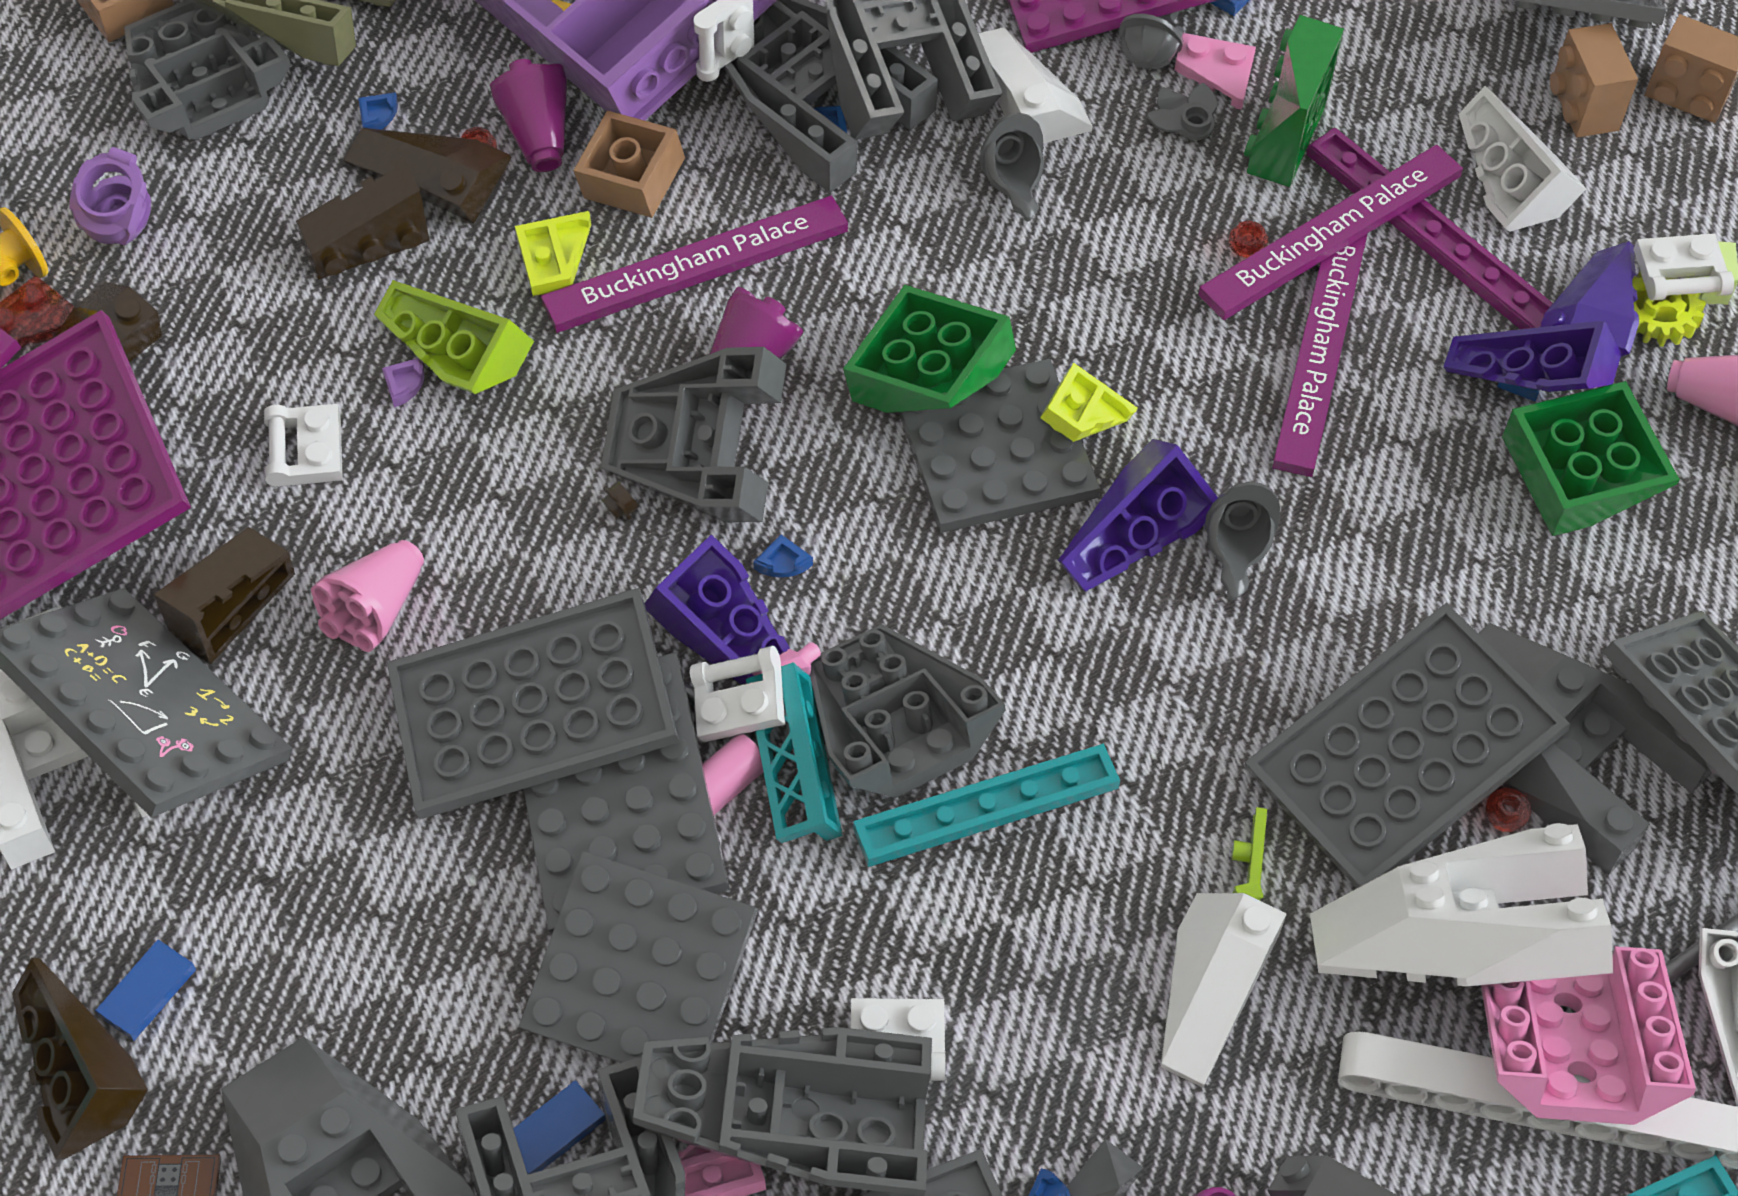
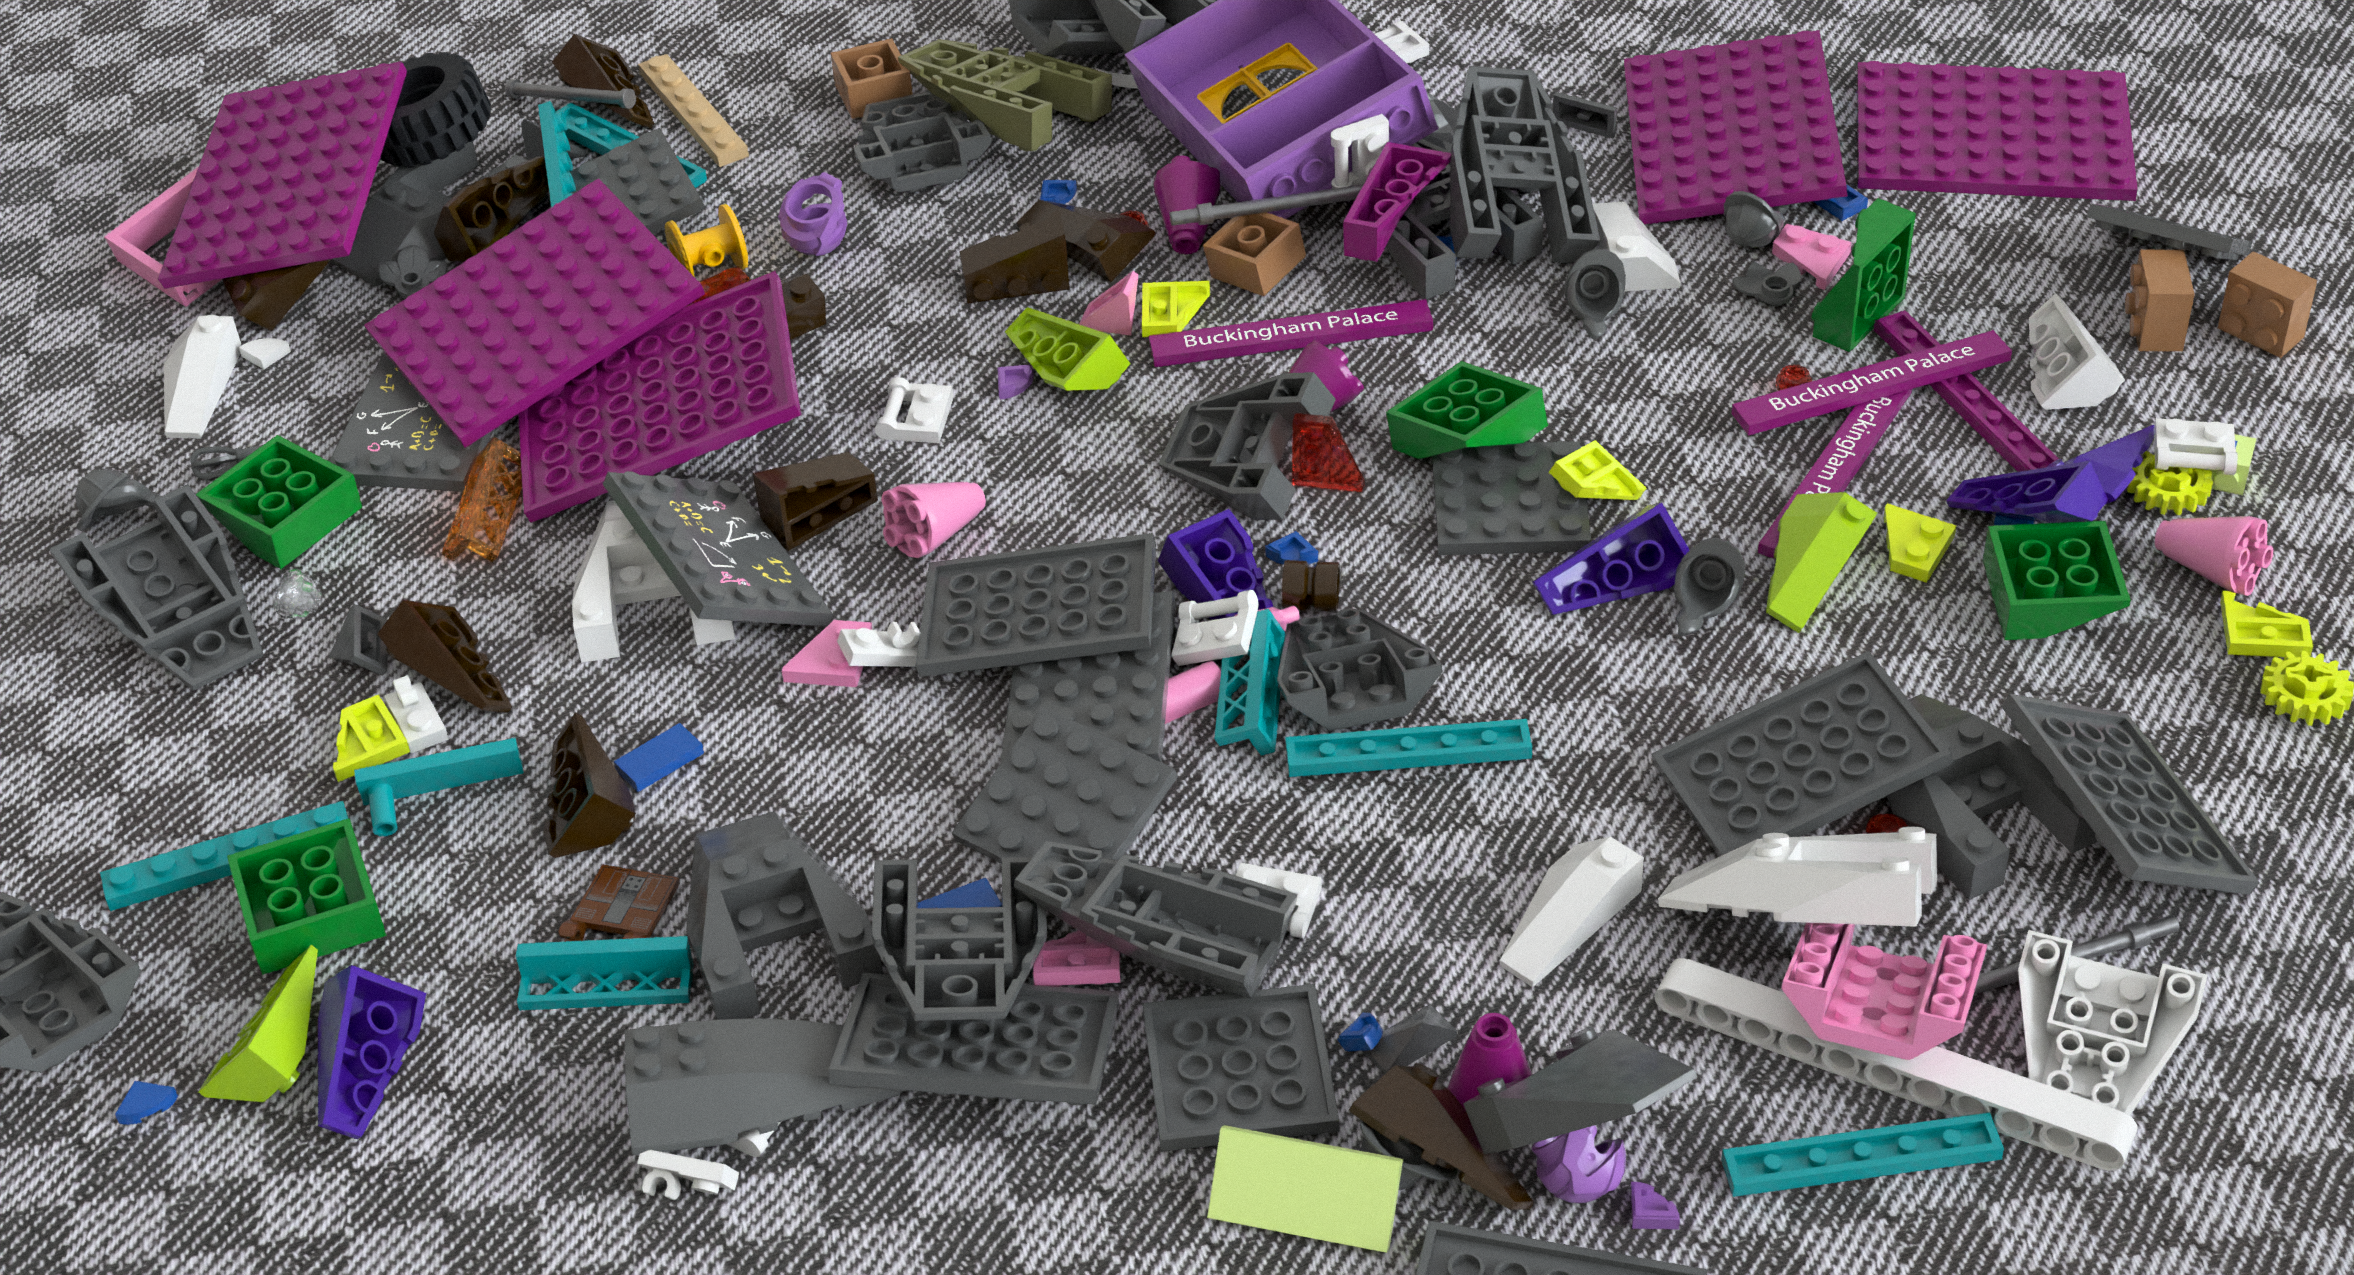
camera: 20 degrees right, 15 degrees down
dark brown plate [601,481,639,520] -> none
lime piece [1231,807,1267,901] -> none
none -> bright pink wing [782,620,873,687]
none -> white plate [837,622,920,667]
none -> bright pink slope [1079,271,1138,336]
none -> flat silver bar [1170,184,1364,226]
none -> dark brown wheel [1282,560,1340,612]
none -> clear red wing [1292,413,1365,492]
none -> magenta wedge [1343,142,1451,262]
none -> lime wedge [1766,492,1878,633]
none -> neon yellow wing [1883,503,1957,583]

